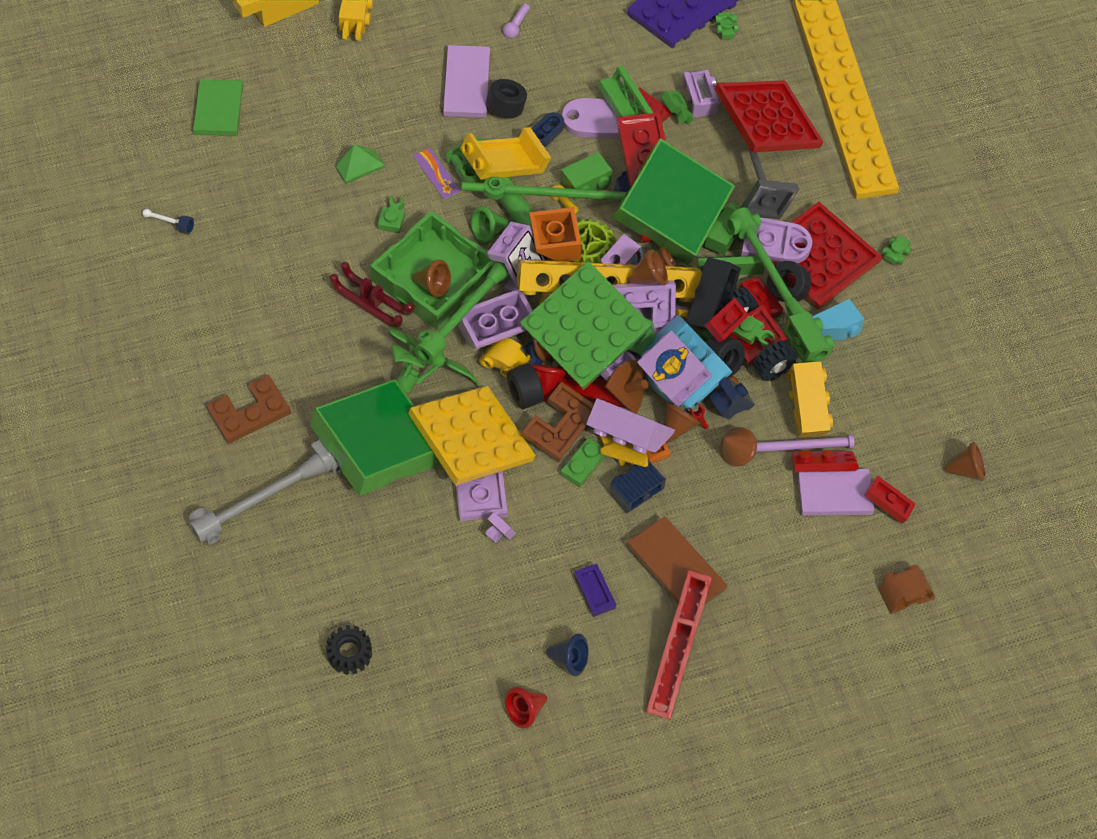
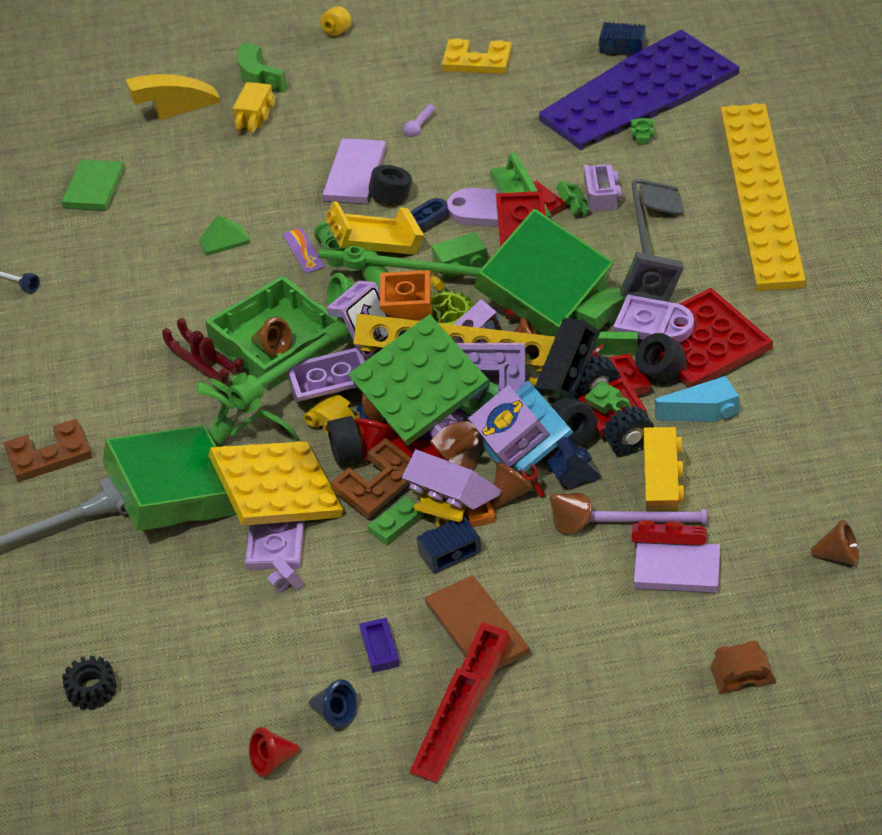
camera: 15 degrees right, 15 degrees down
bright green plate [378,196,405,233] -> none
dark orange hat [628,249,668,286] -> none
red plate [704,298,749,343] -> none
red plate [714,80,824,153] -> none
bright green bar [726,207,834,363] -> none
red plate [864,475,916,524] -> none
bright green piece [882,235,912,265] -> none

